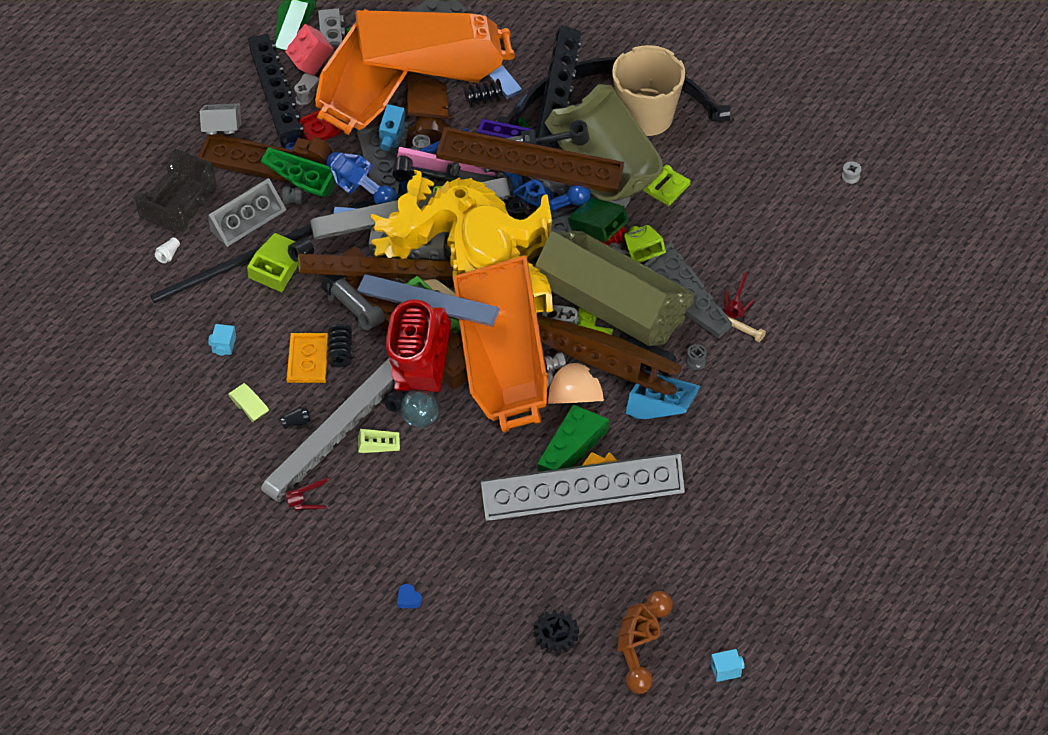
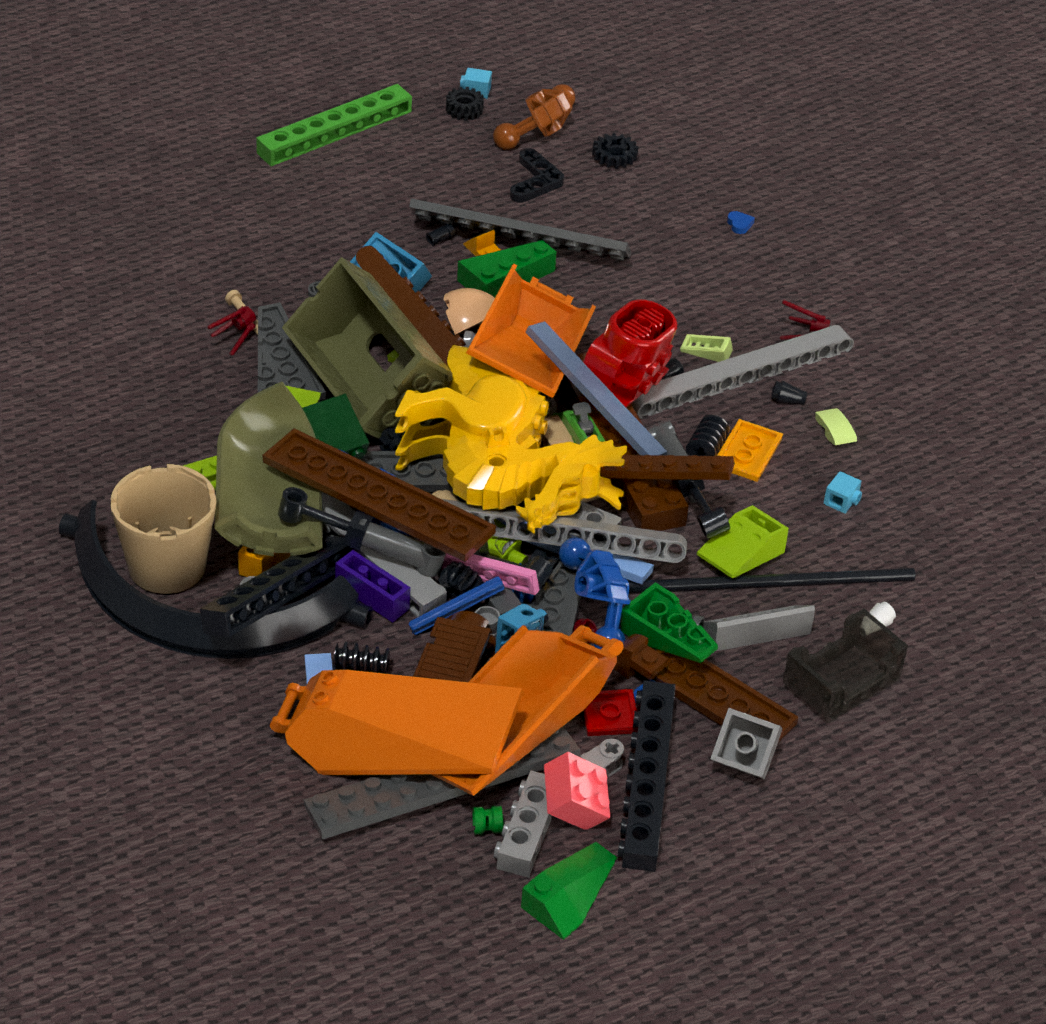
camera: 160 degrees left, 10 degrees down
none -> bright green brick [256,84,412,166]
none -> black tyre [446,87,484,121]
none -> black beam [510,148,564,203]

